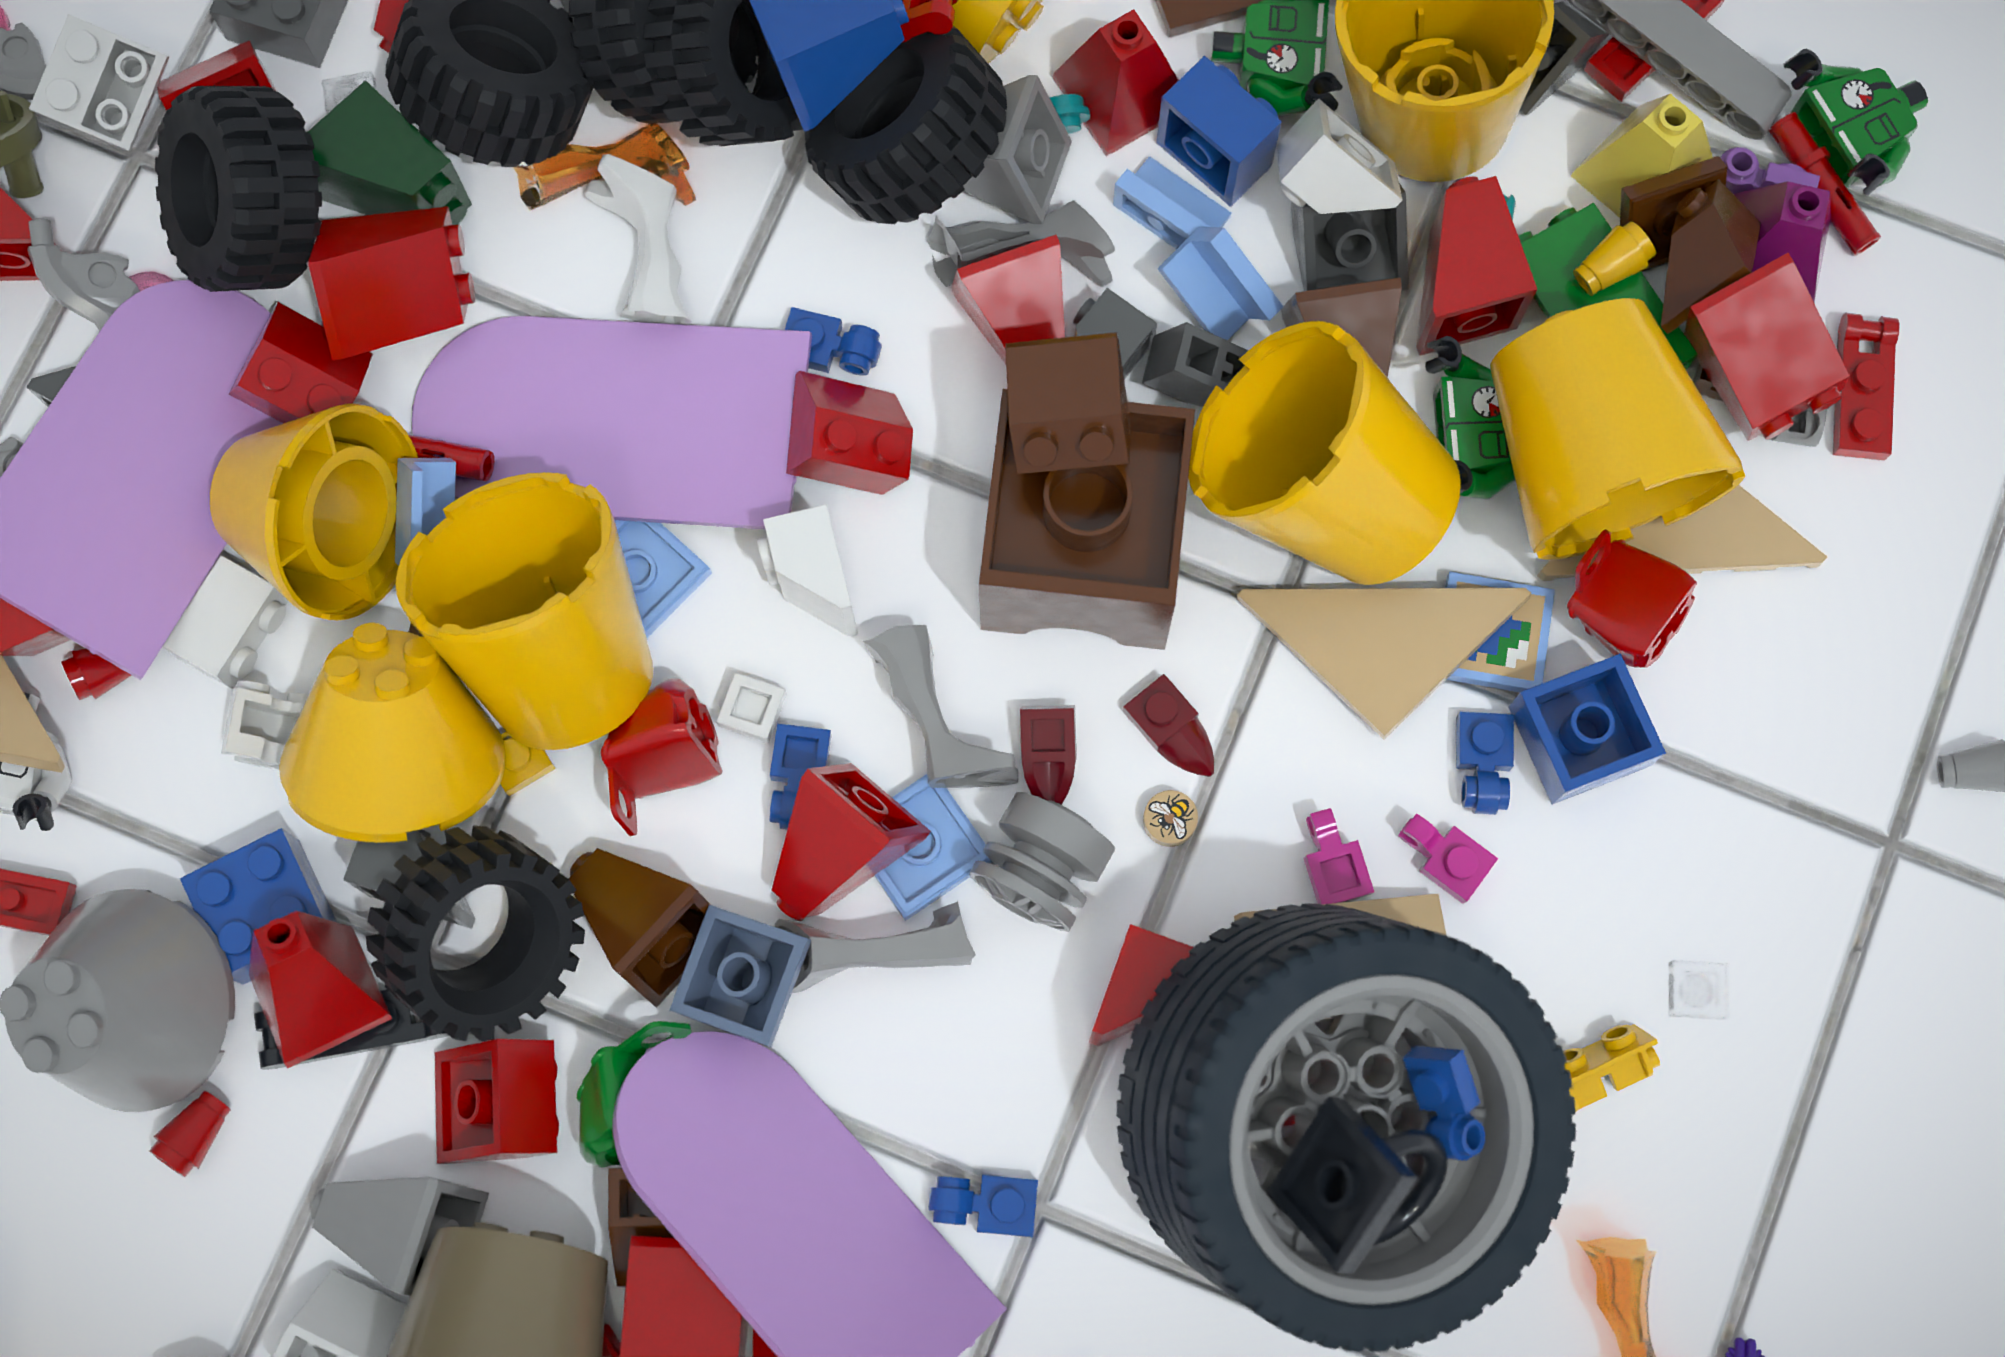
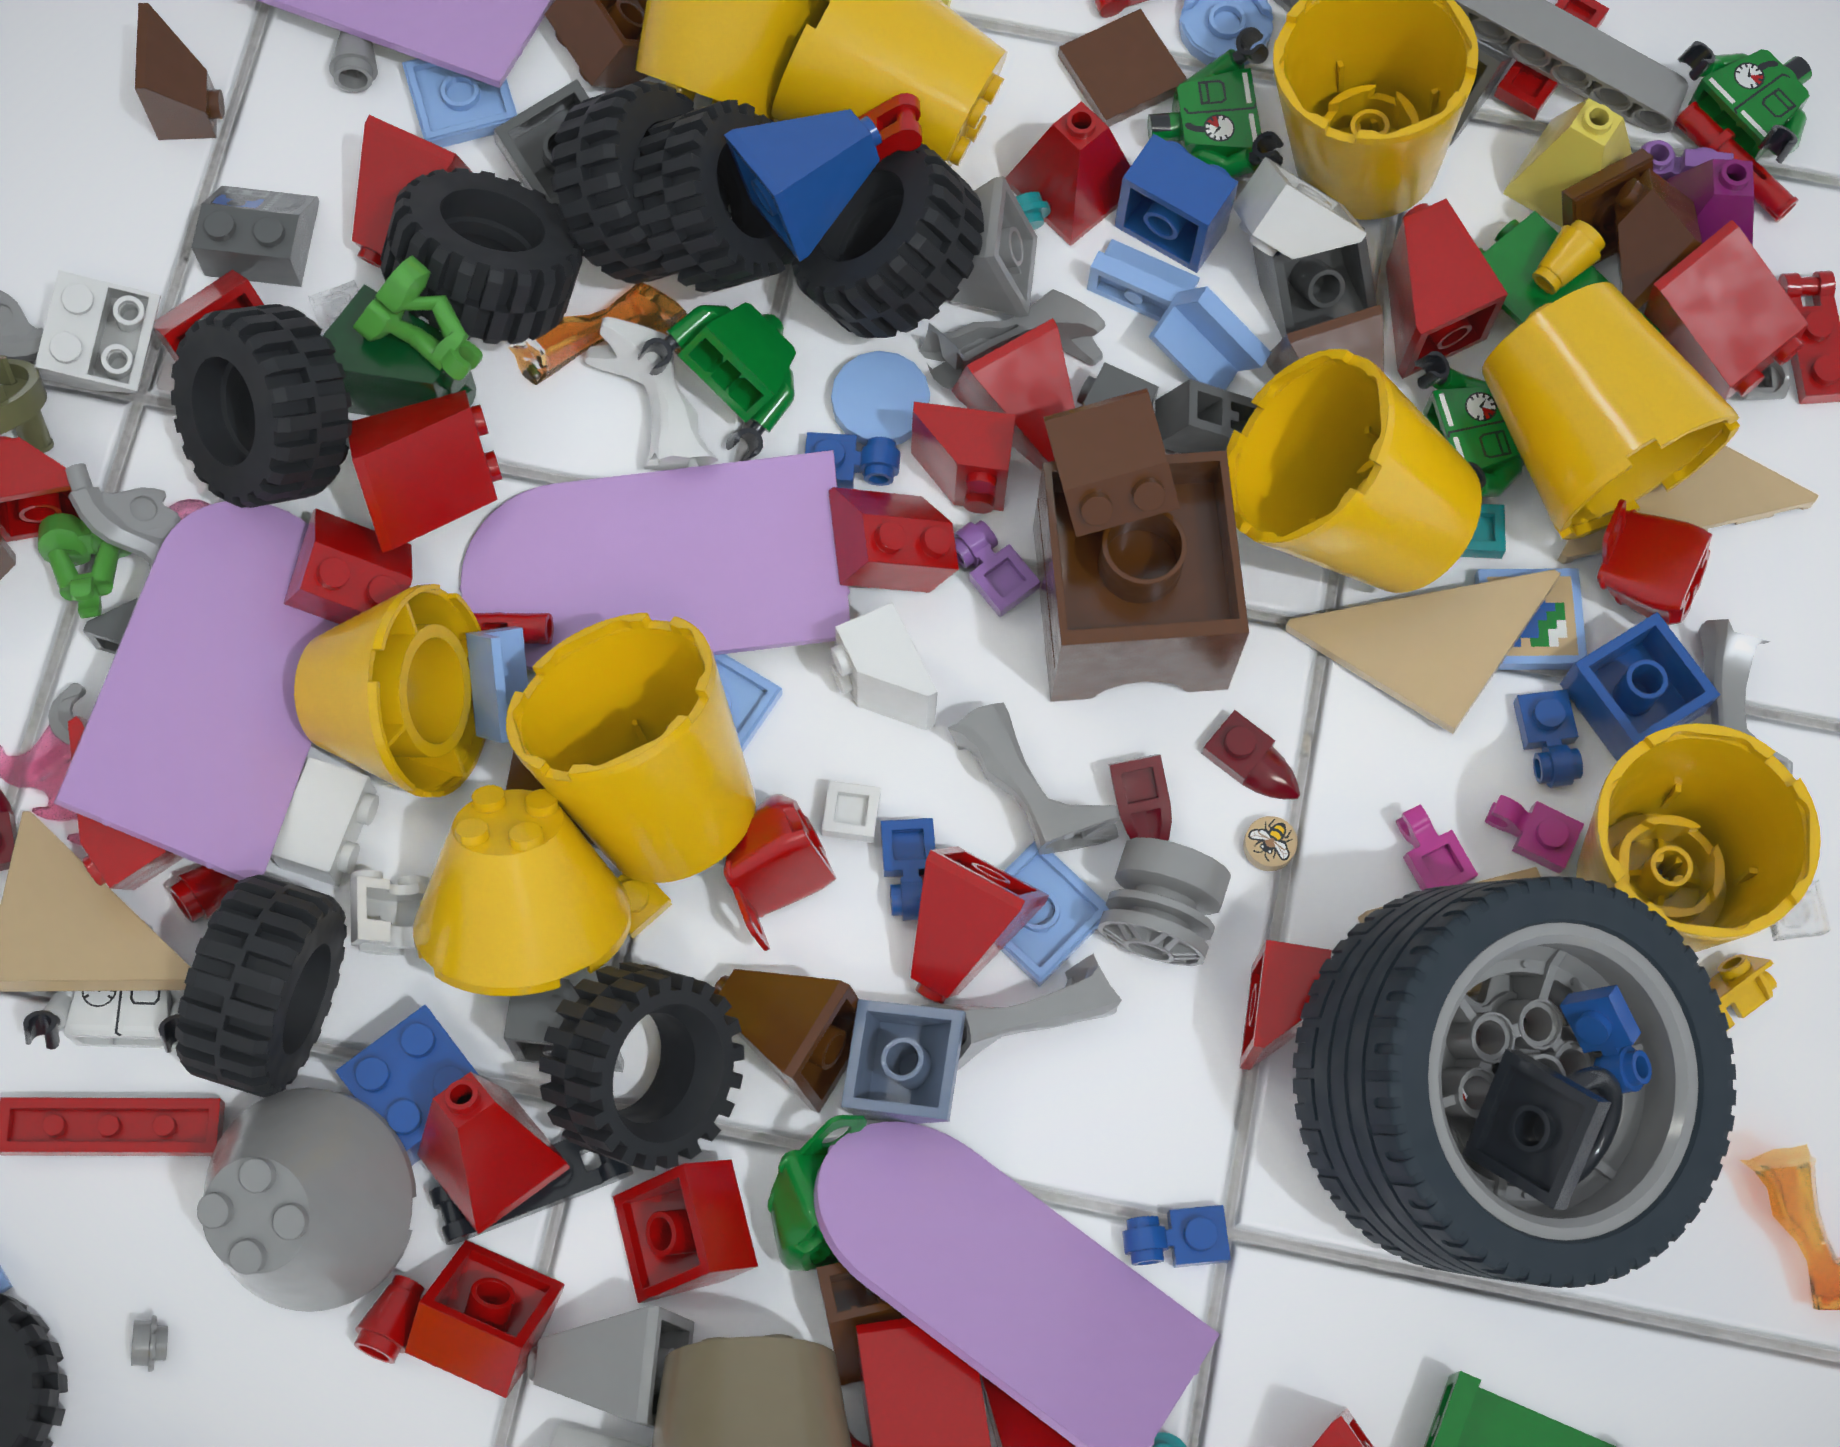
camera: 15 degrees left, 5 degrees down
none -> bright green piece [38,513,133,619]
none -> black tyre [175,875,347,1098]
none -> bright green piece [353,255,483,381]
none -> red slope [405,1240,565,1398]
none -> green torso [638,302,796,461]
none -> light blue tile [831,351,930,446]
none -> red slope [911,402,1016,514]
none -> medium lavender plate [954,520,1041,617]
none -> teal plate [1461,504,1506,559]
none -> yellow cone [1576,723,1821,952]
none -> light grey animal [1698,619,1793,775]

